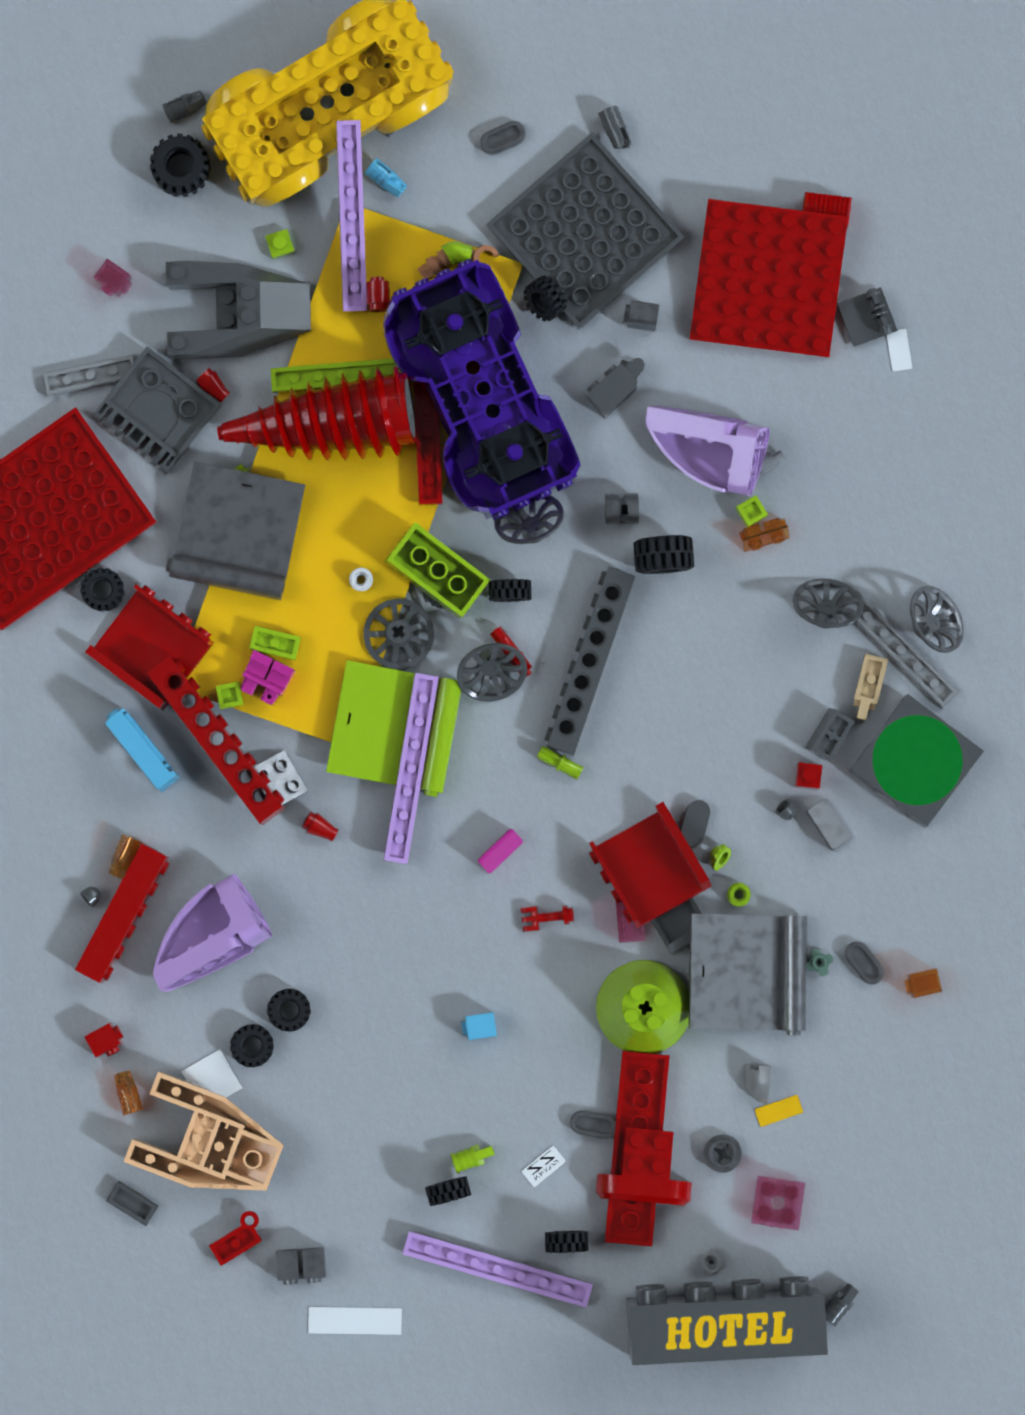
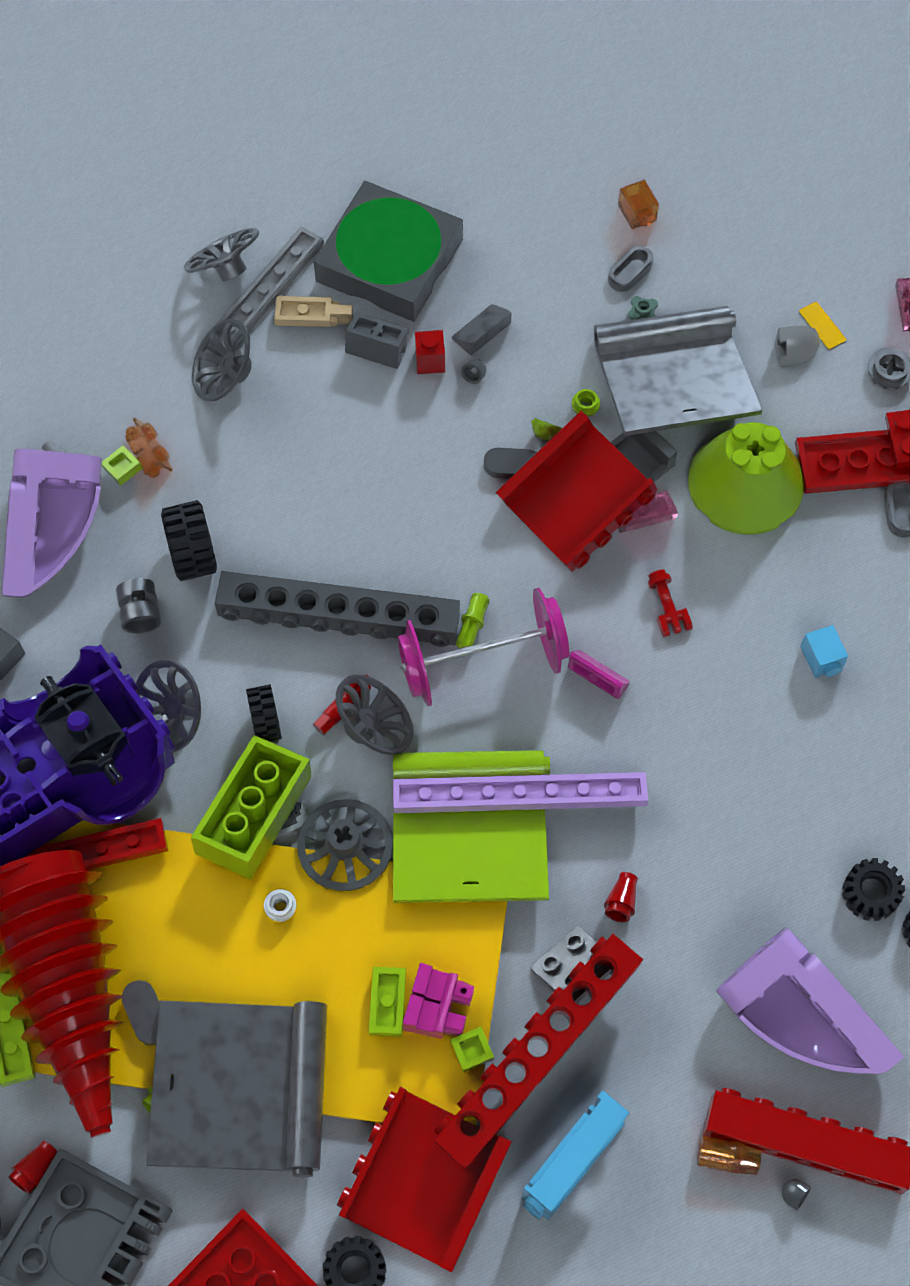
camera: 100 degrees left, 20 degrees down
none -> flat silver tile [122,980,159,1046]
none -> dark pink axle [397,587,570,707]

